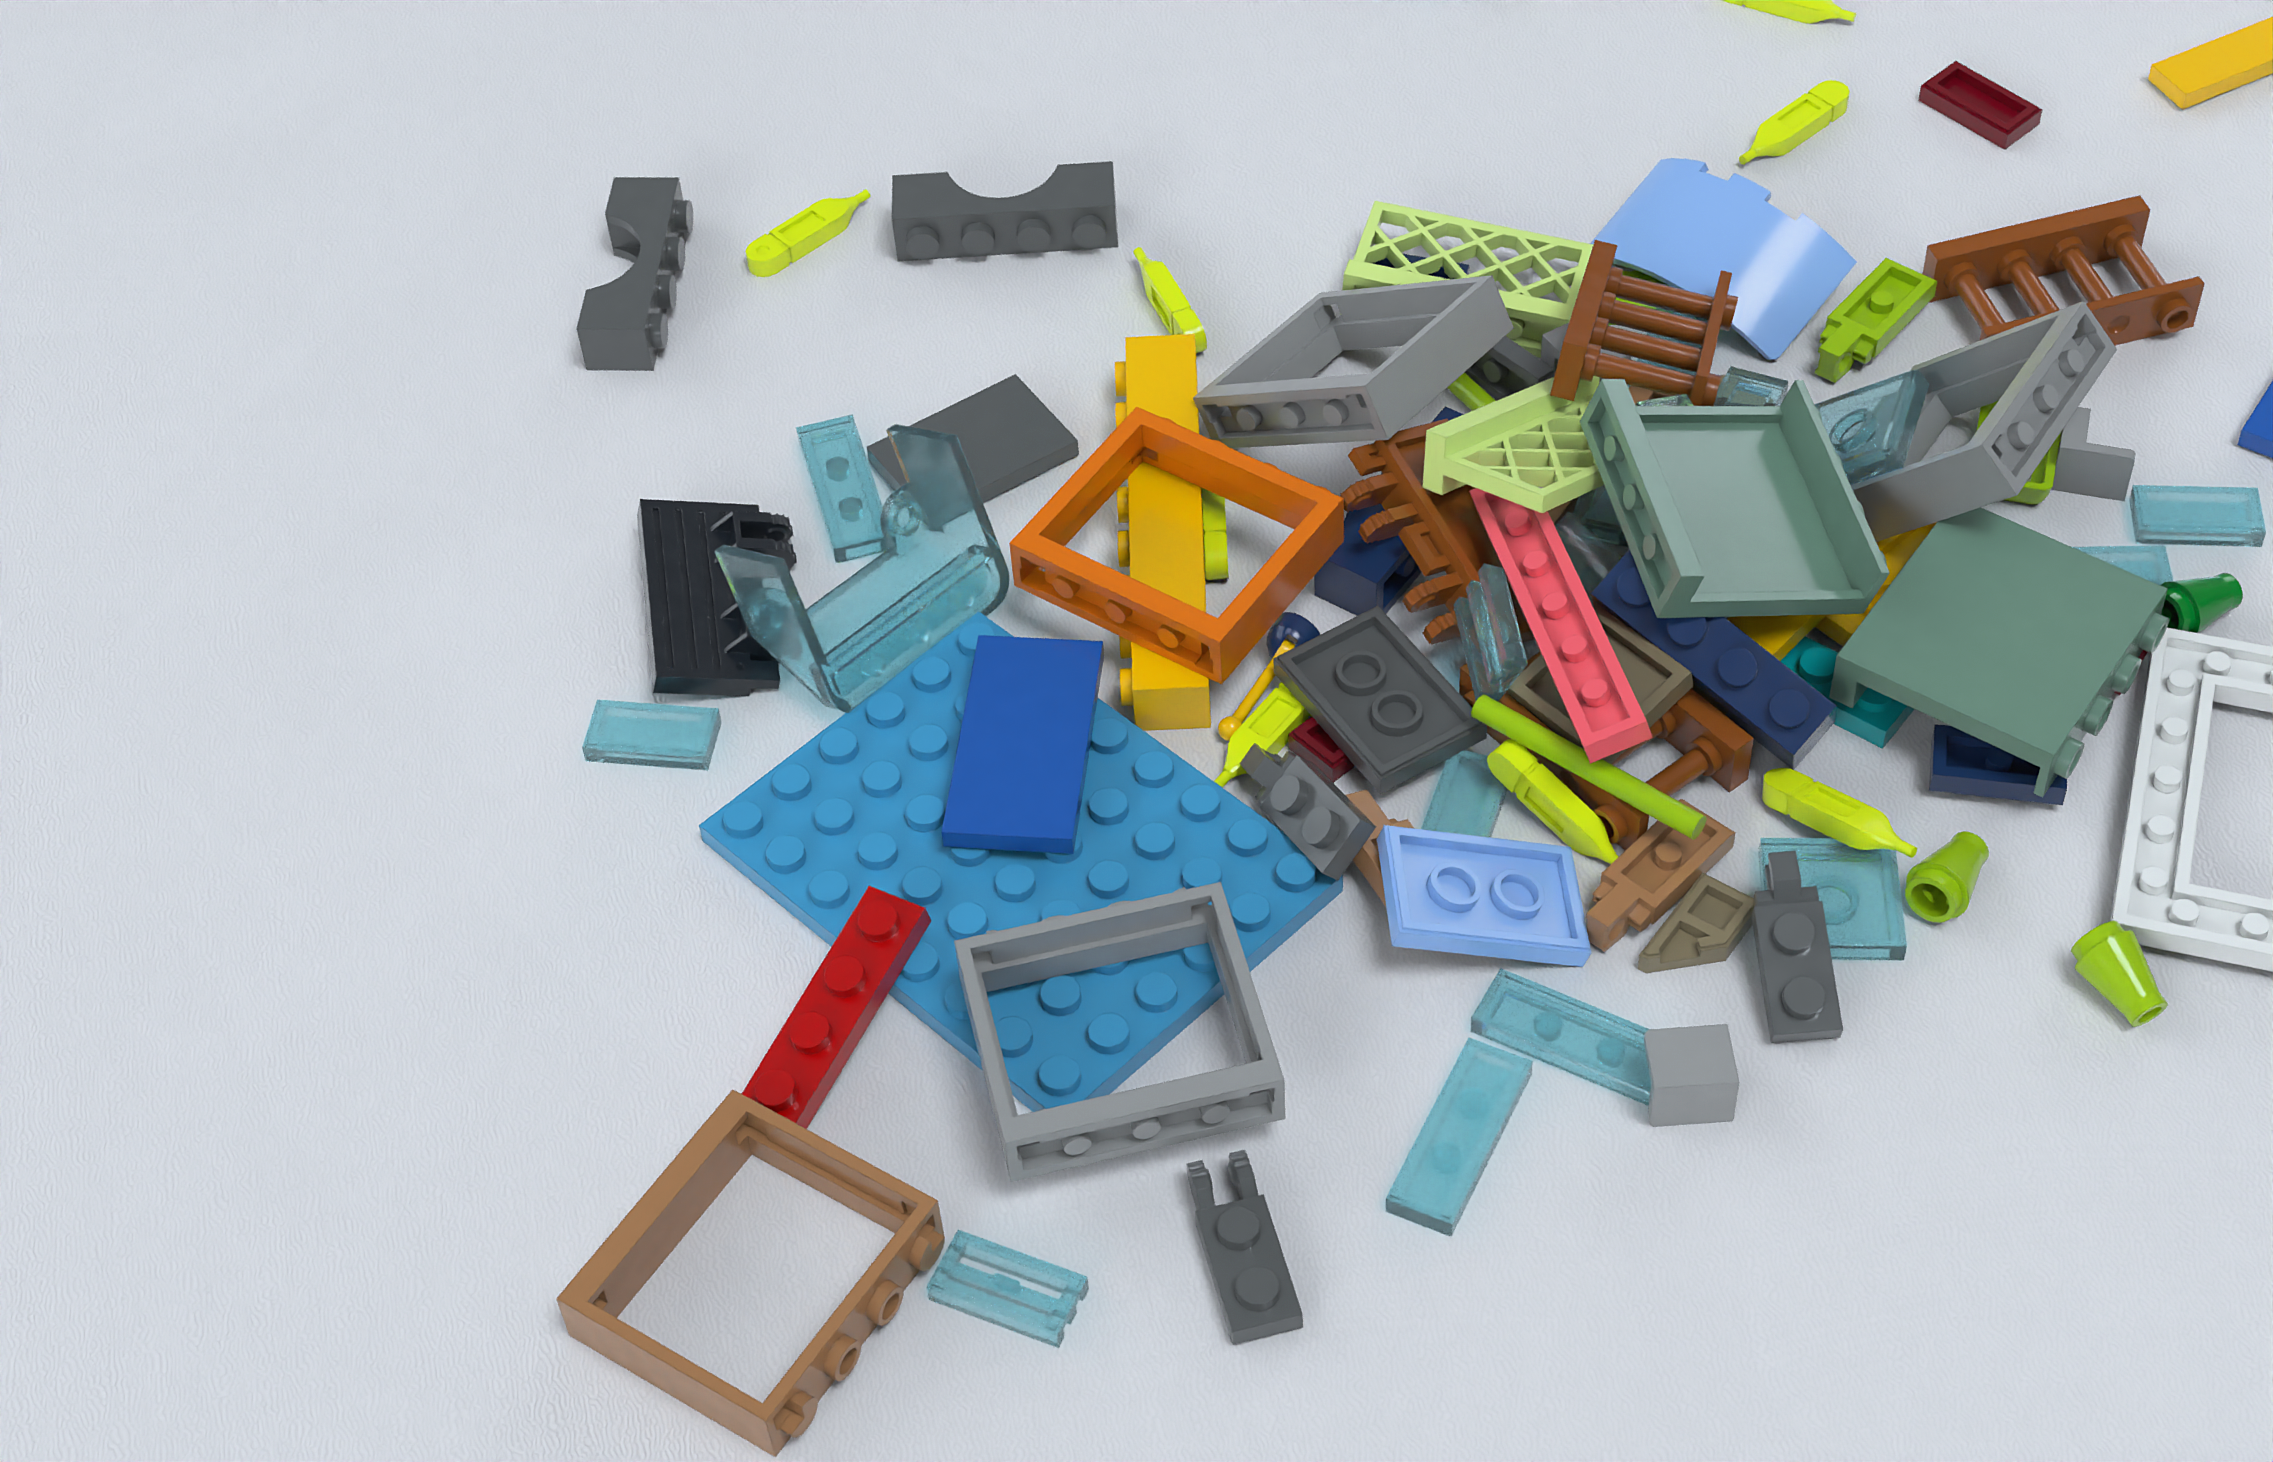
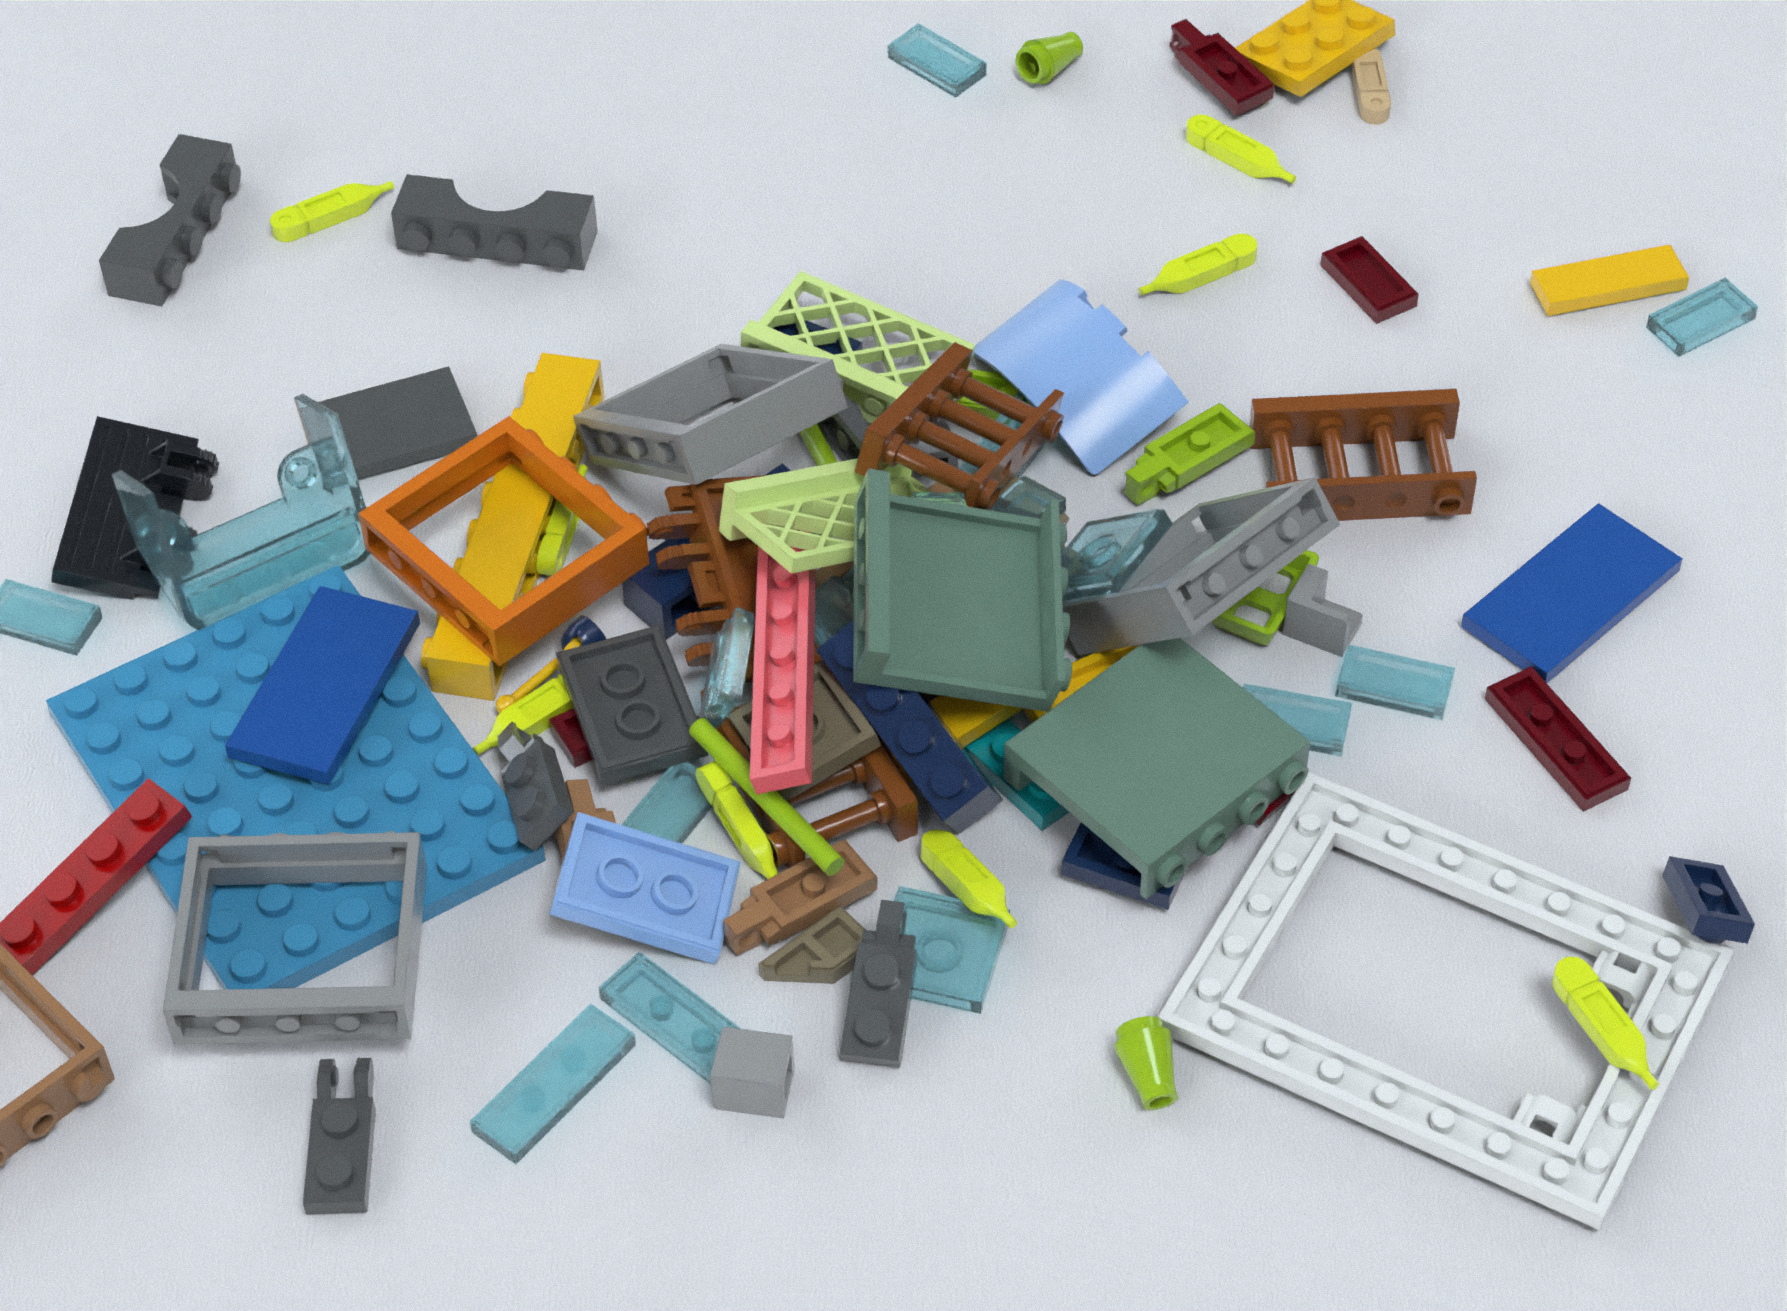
camera: 10 degrees right, 0 degrees up
clear light blue tile [796,414,894,563] -> none
clear light blue tile [926,1230,1089,1348] -> none
neon yellow piece [1133,247,1207,353] -> none
lime cone [1905,831,1989,922] -> none
green cone [2160,573,2243,633] -> none

